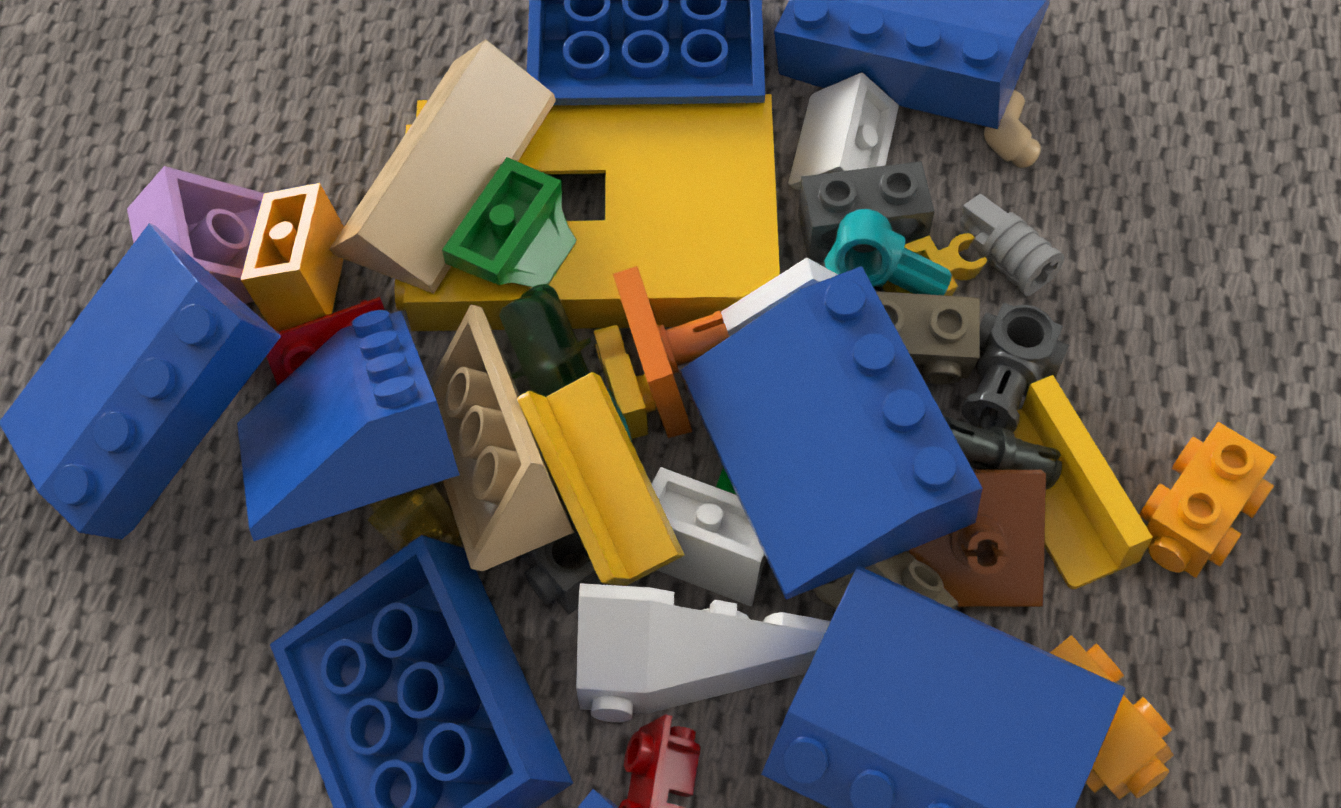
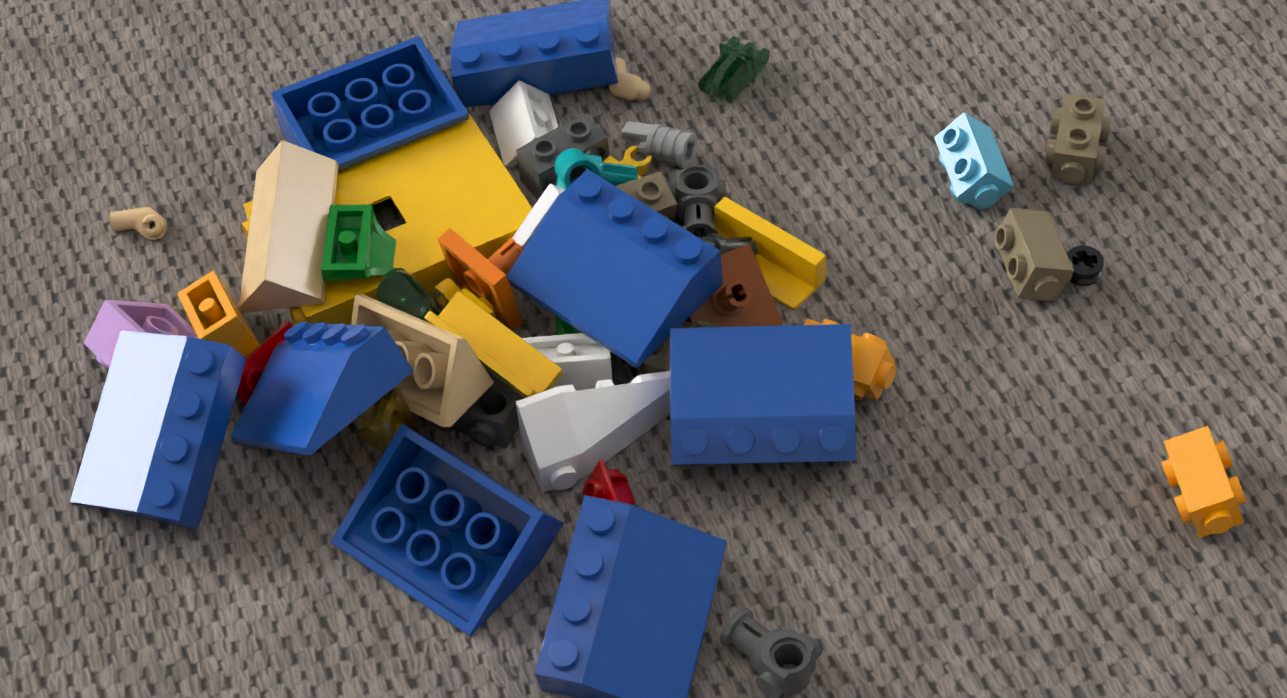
camera: 25 degrees left, 10 degrees down
light orange brick [1139,422,1277,578] -> none
none -> tan arm [110,207,167,240]
none -> clear green arm [698,36,770,104]

